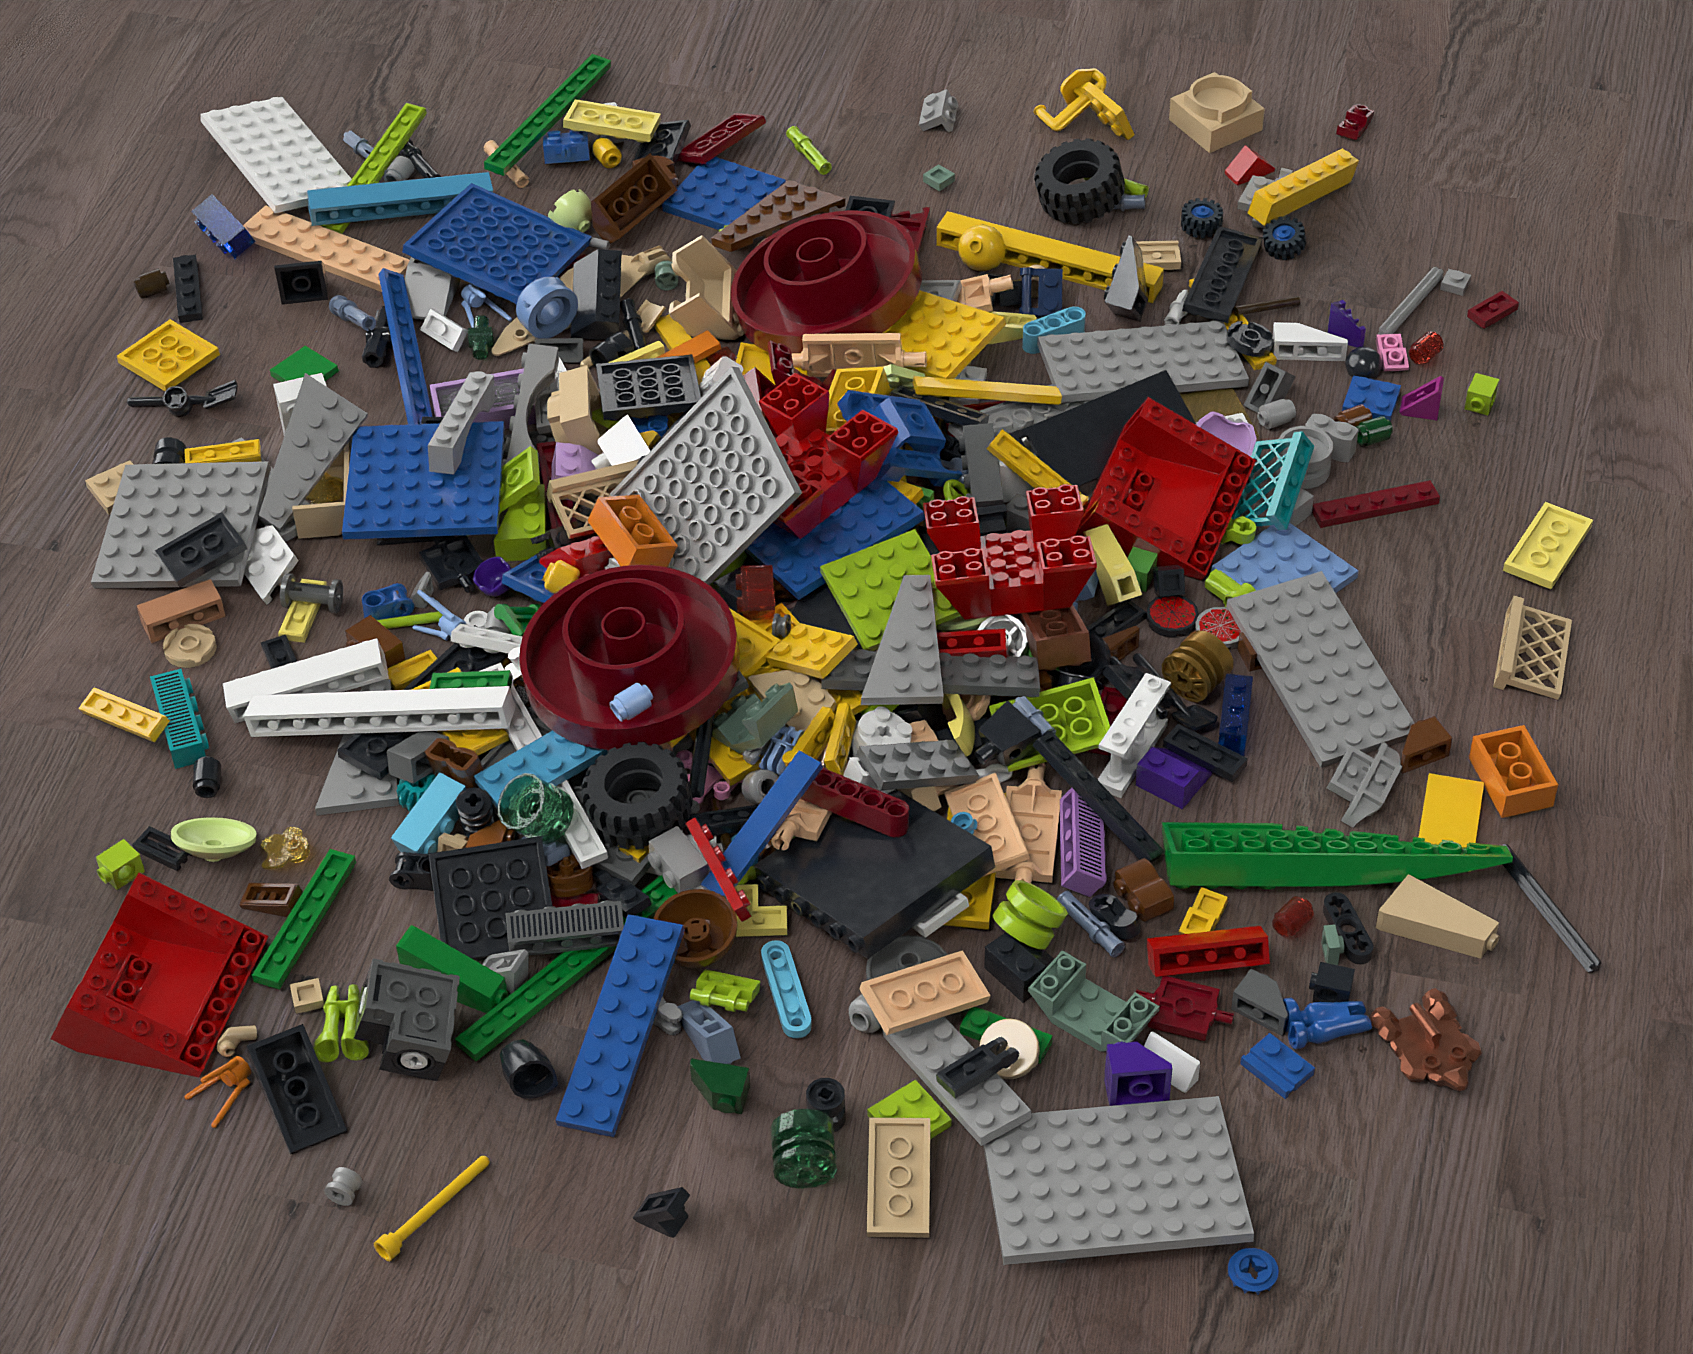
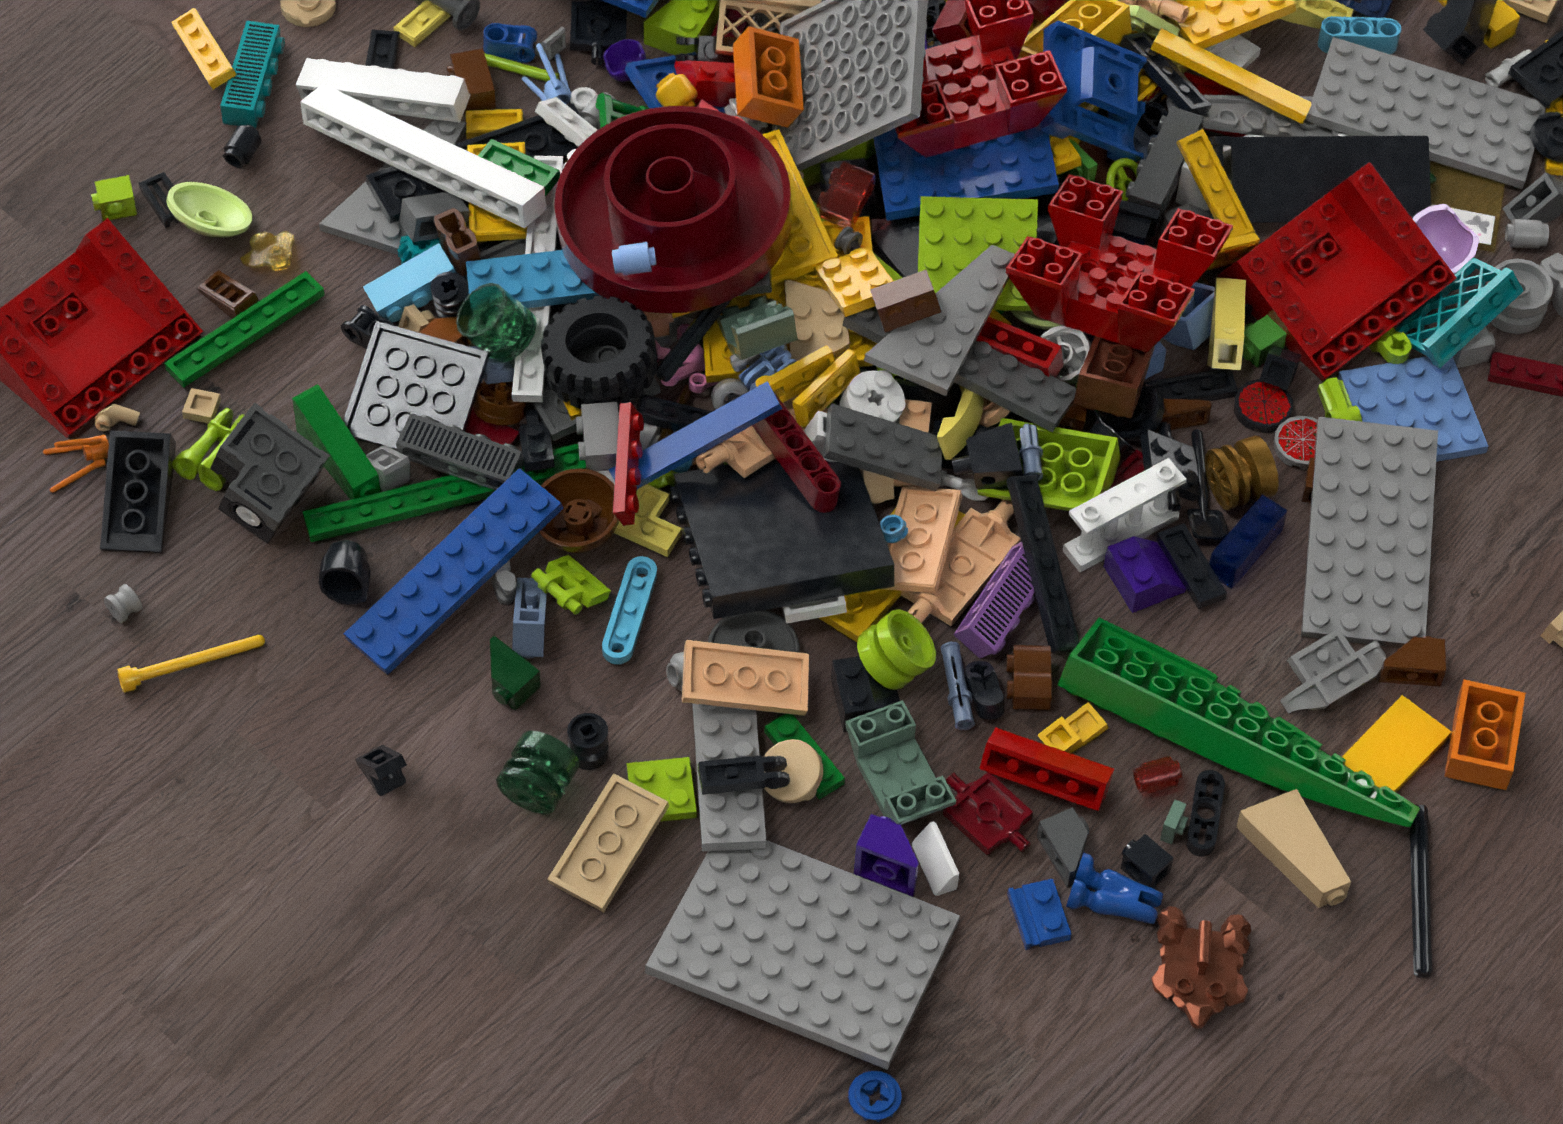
camera: 25 degrees right, 10 degrees up
none -> reddish brown brick [870,270,941,332]

